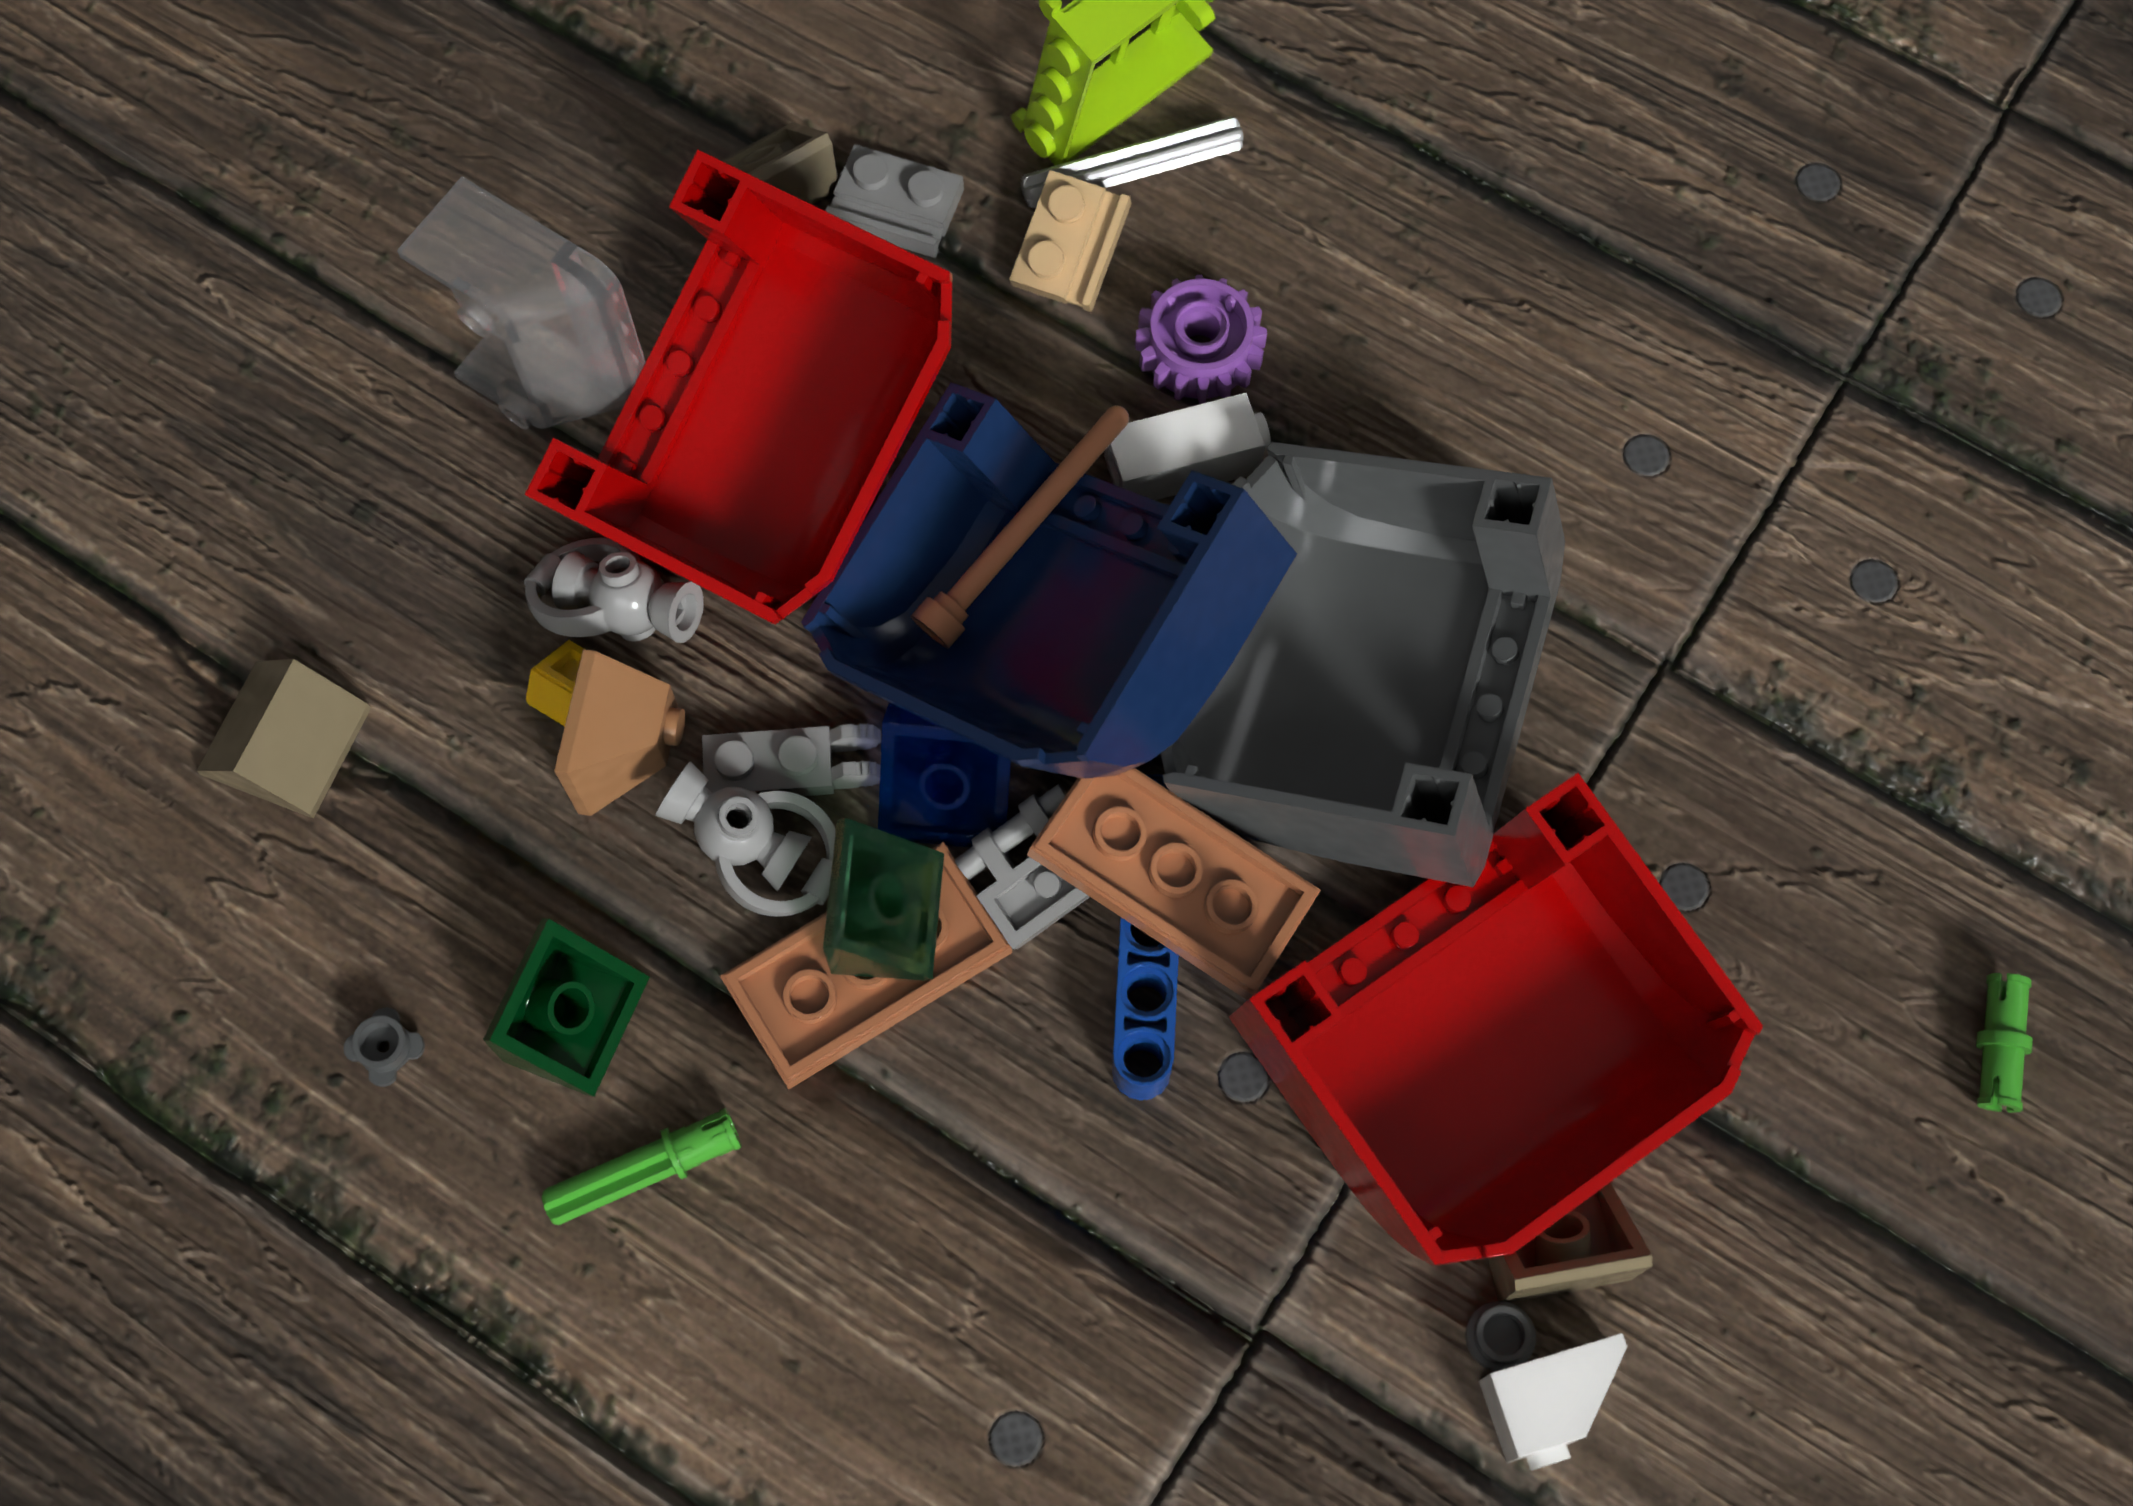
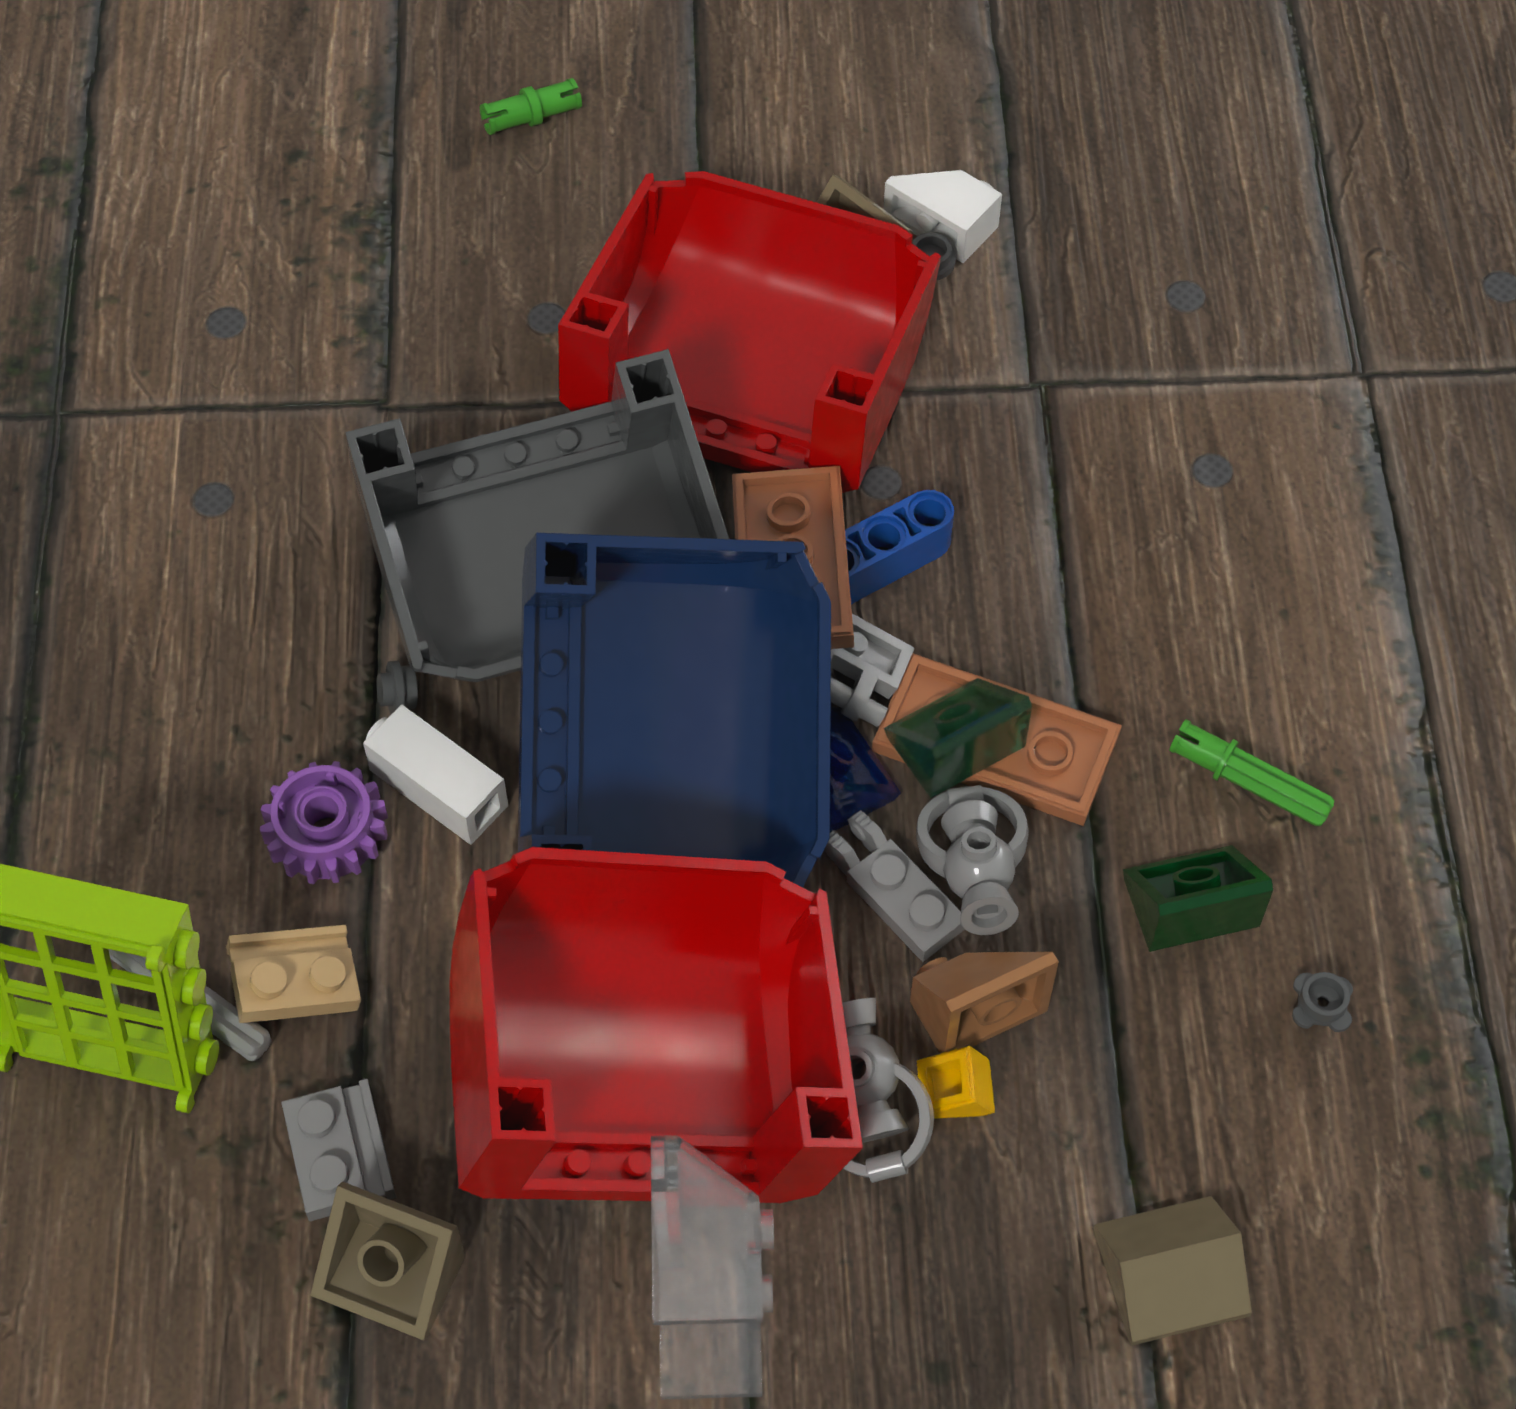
camera: 125 degrees left, 10 degrees down
nougat piece [910,405,1129,649] -> none

